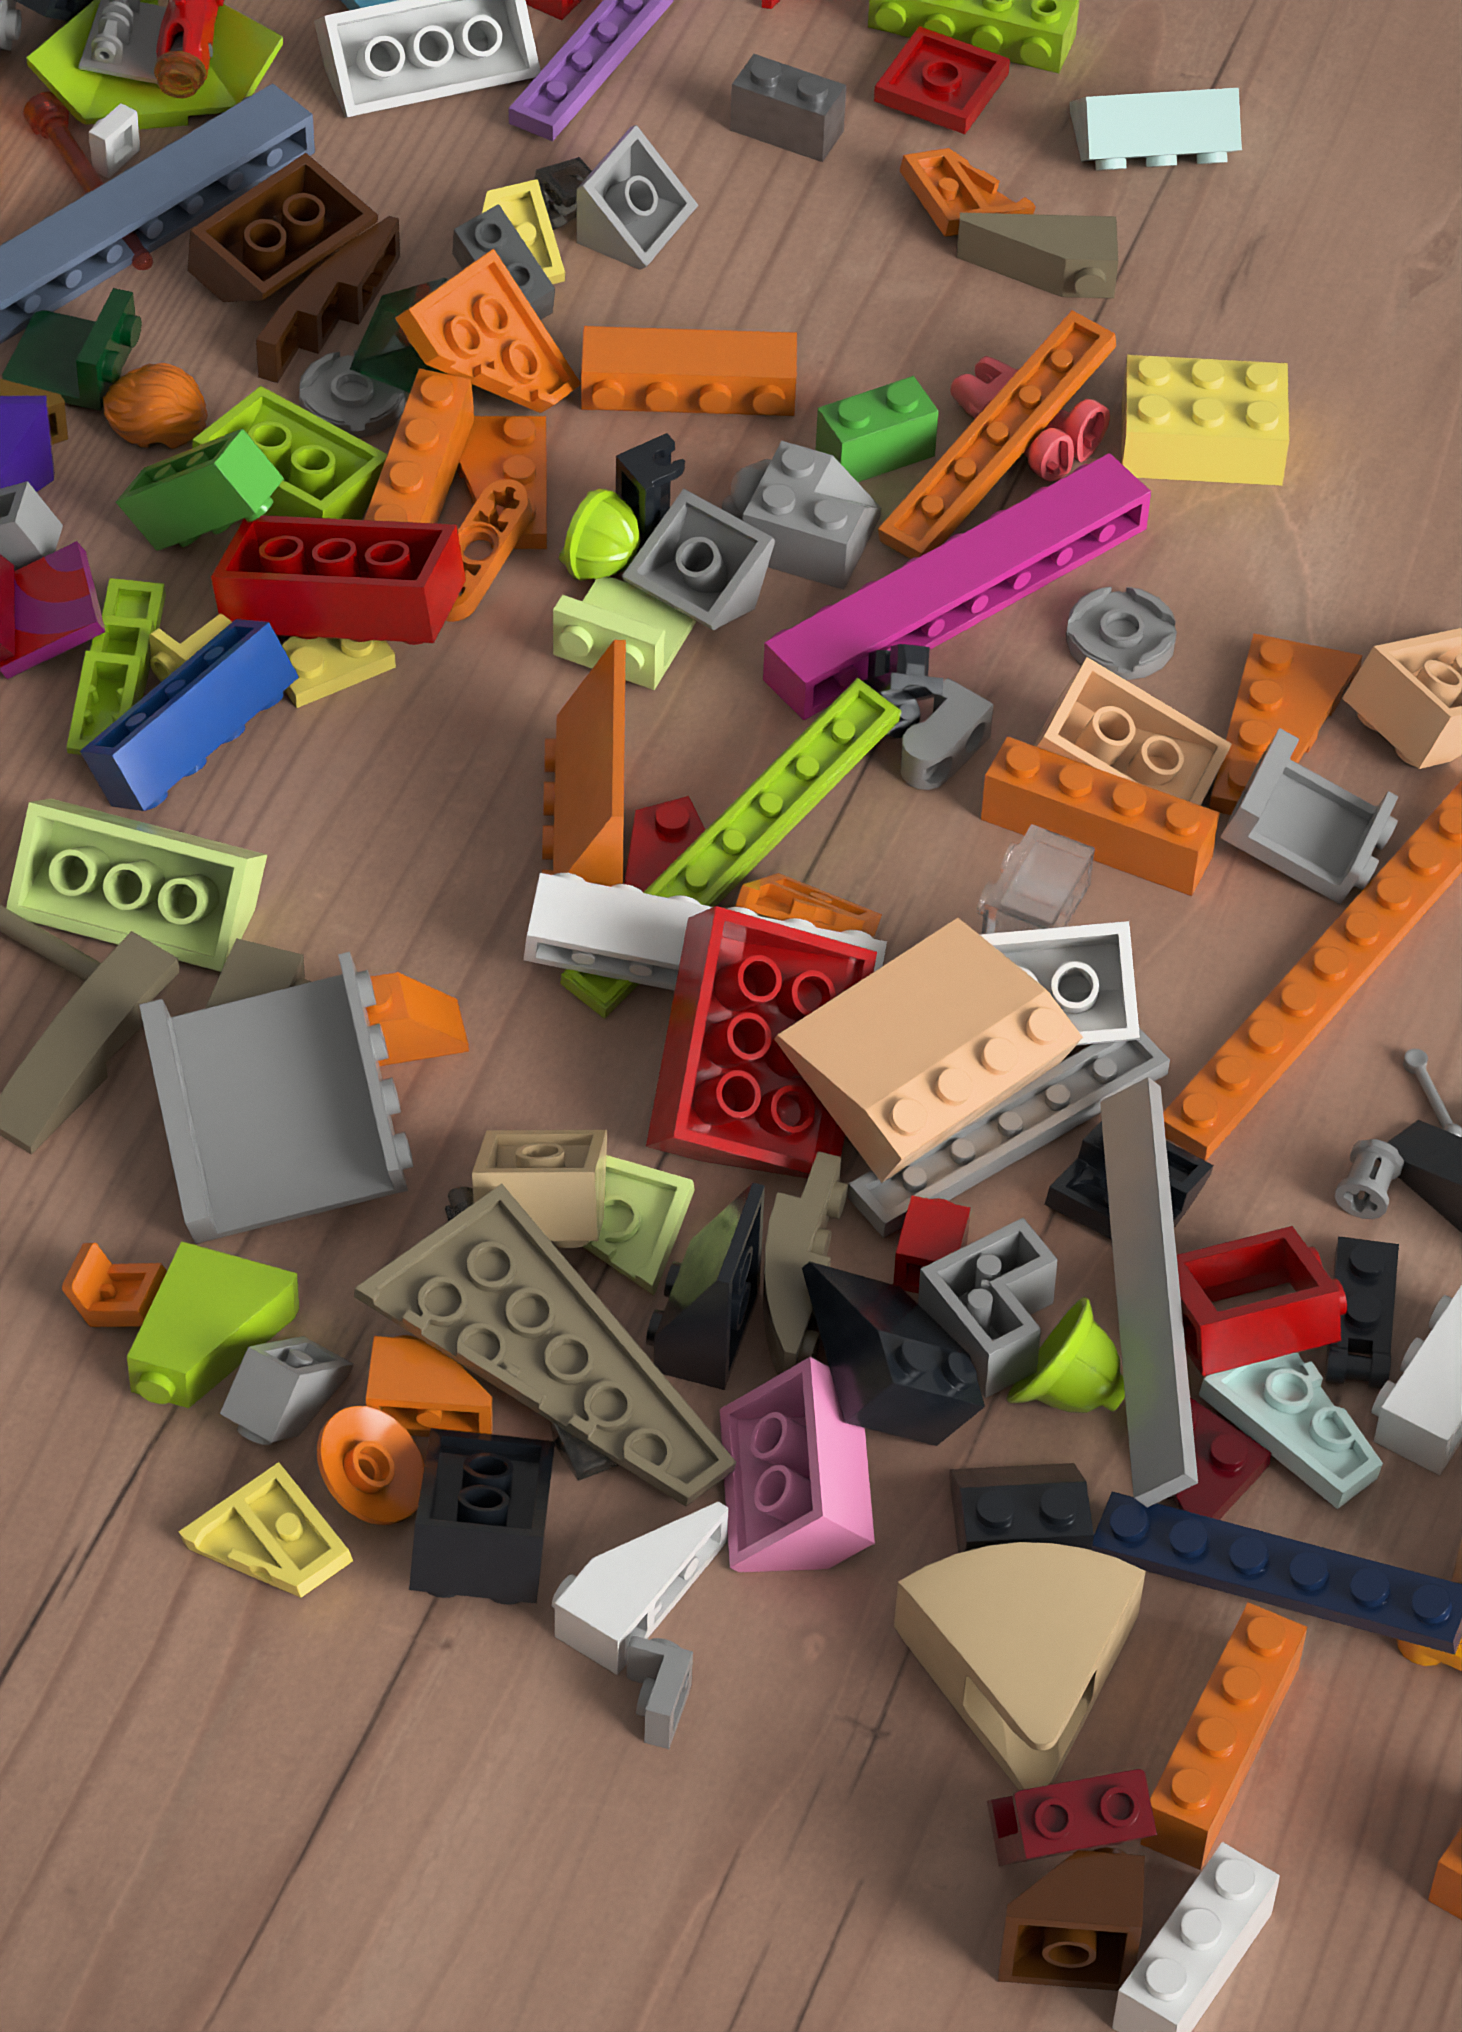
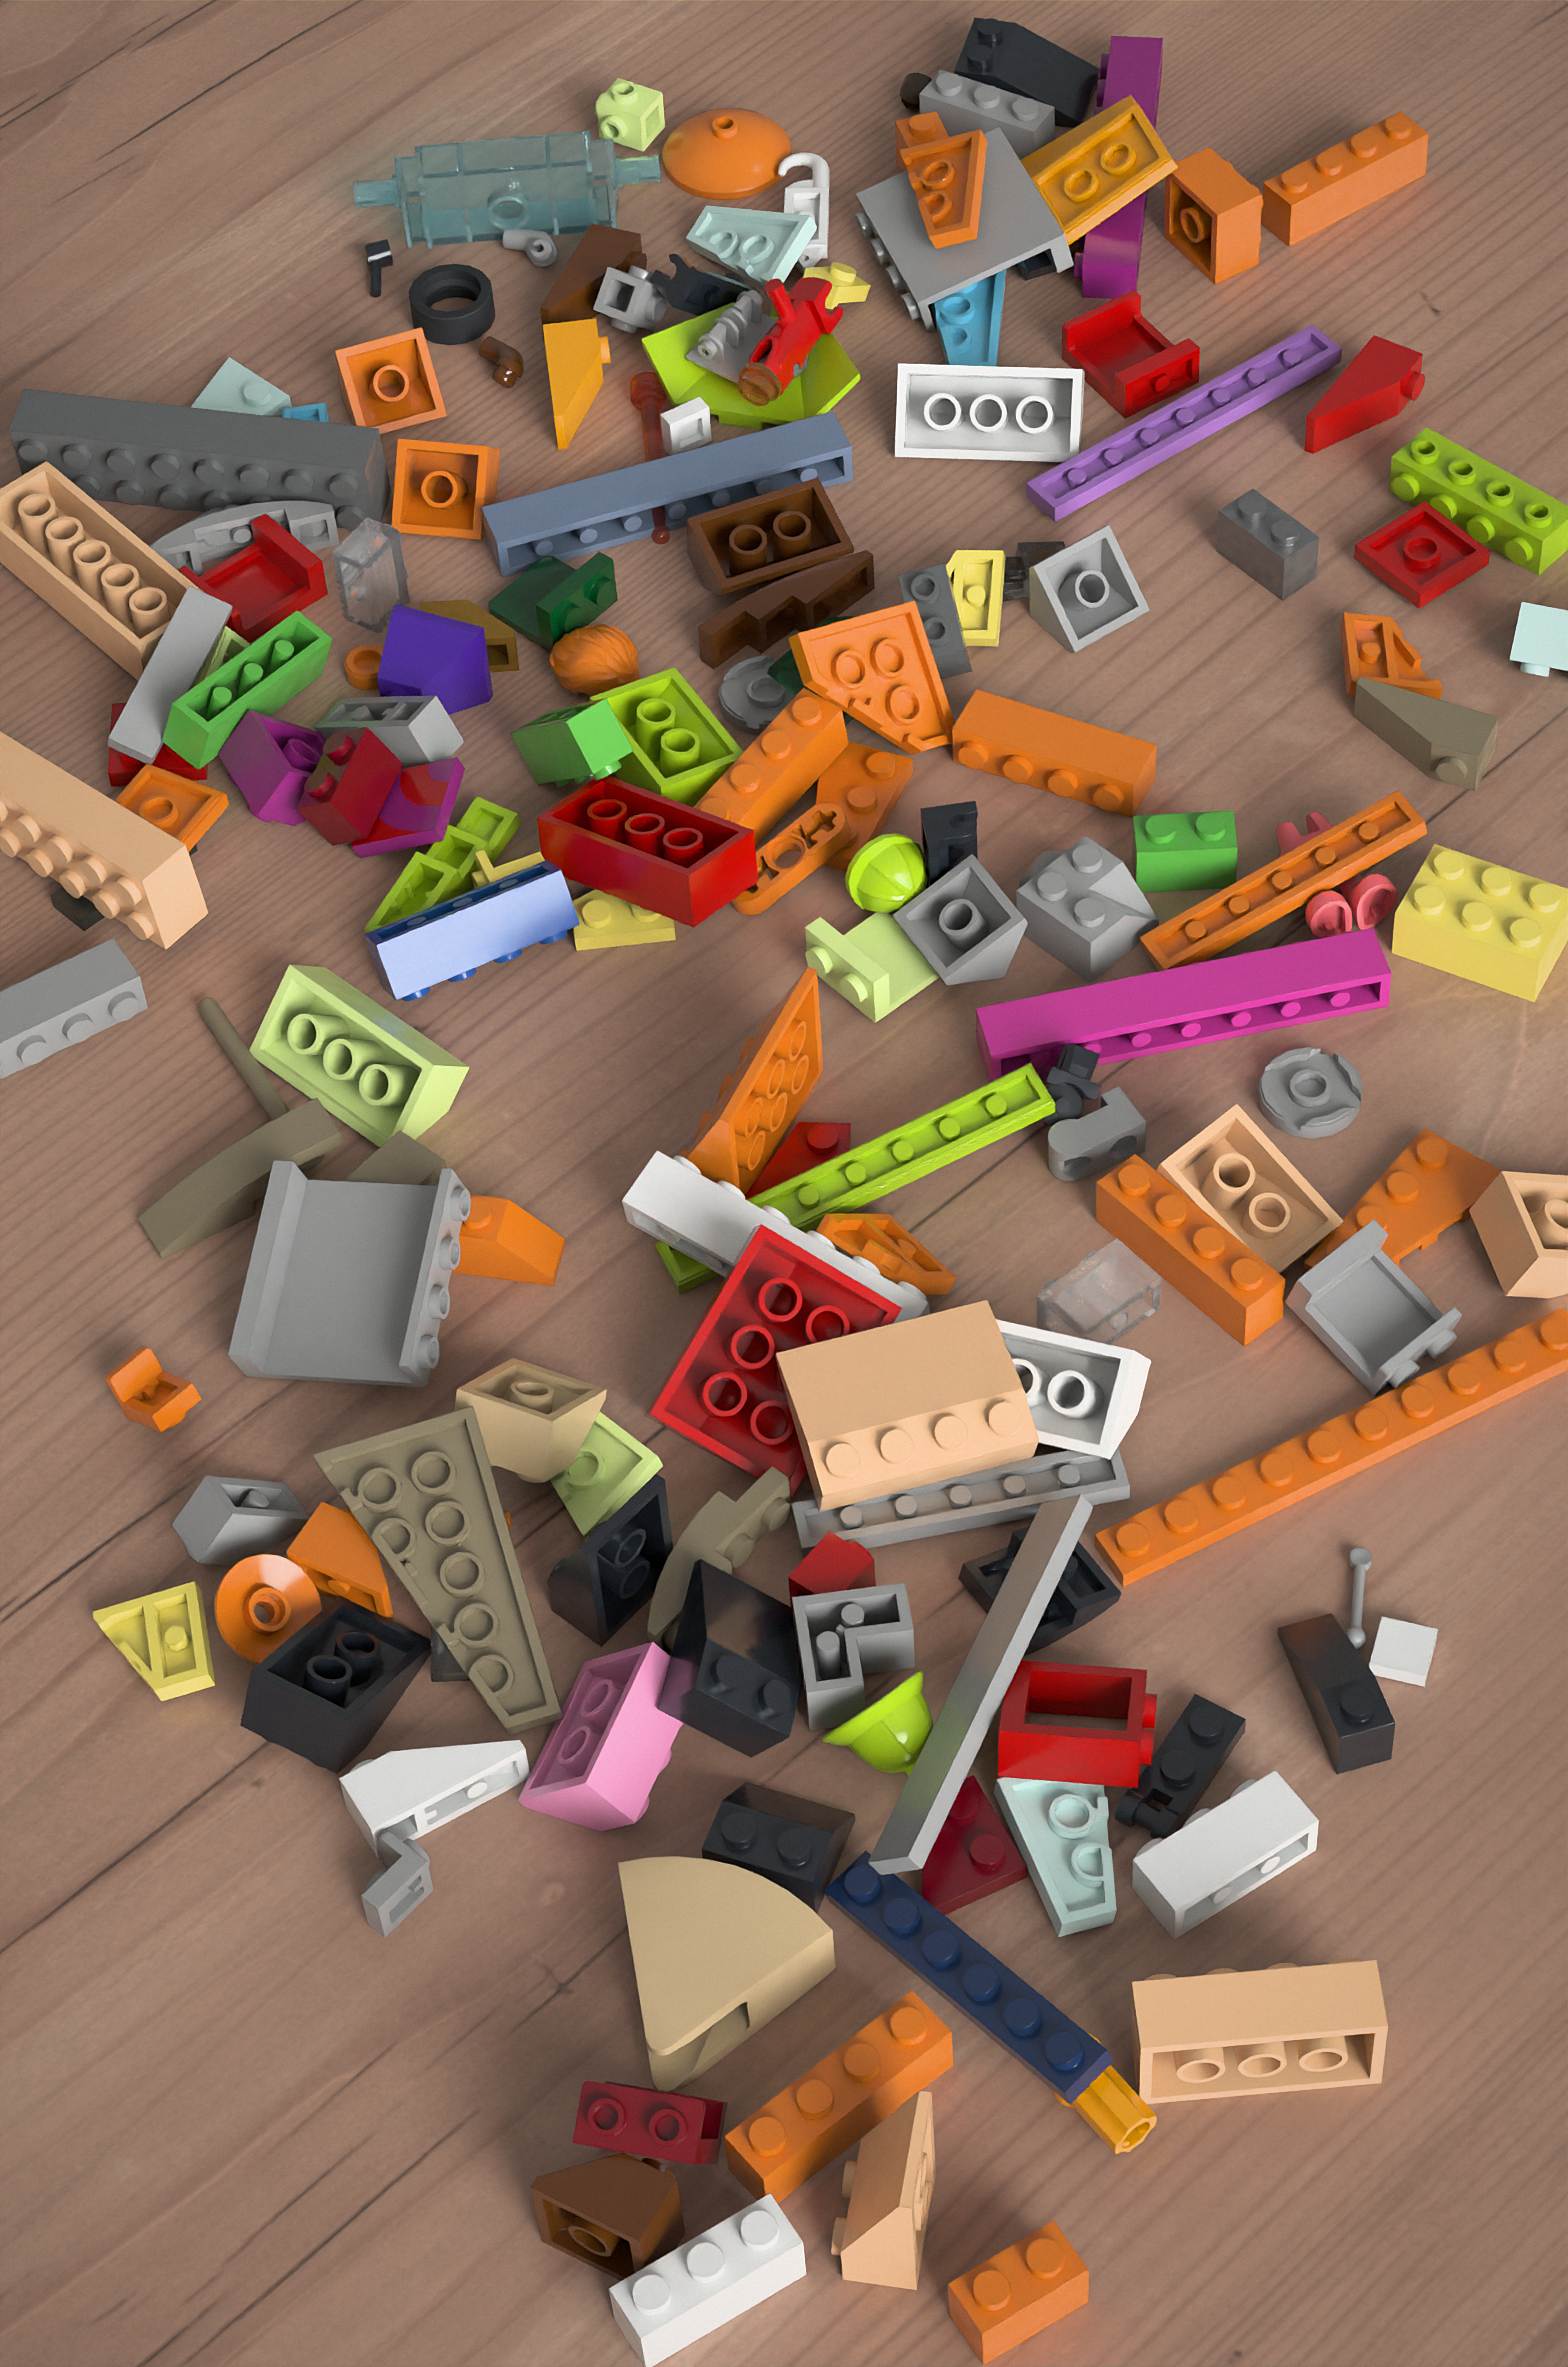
camera: 30 degrees right, 0 degrees up
lime slope [127,1241,300,1408] -> none
light grey bush [1335,1139,1404,1219] -> none
none -> light nougat slope [831,2091,936,2290]

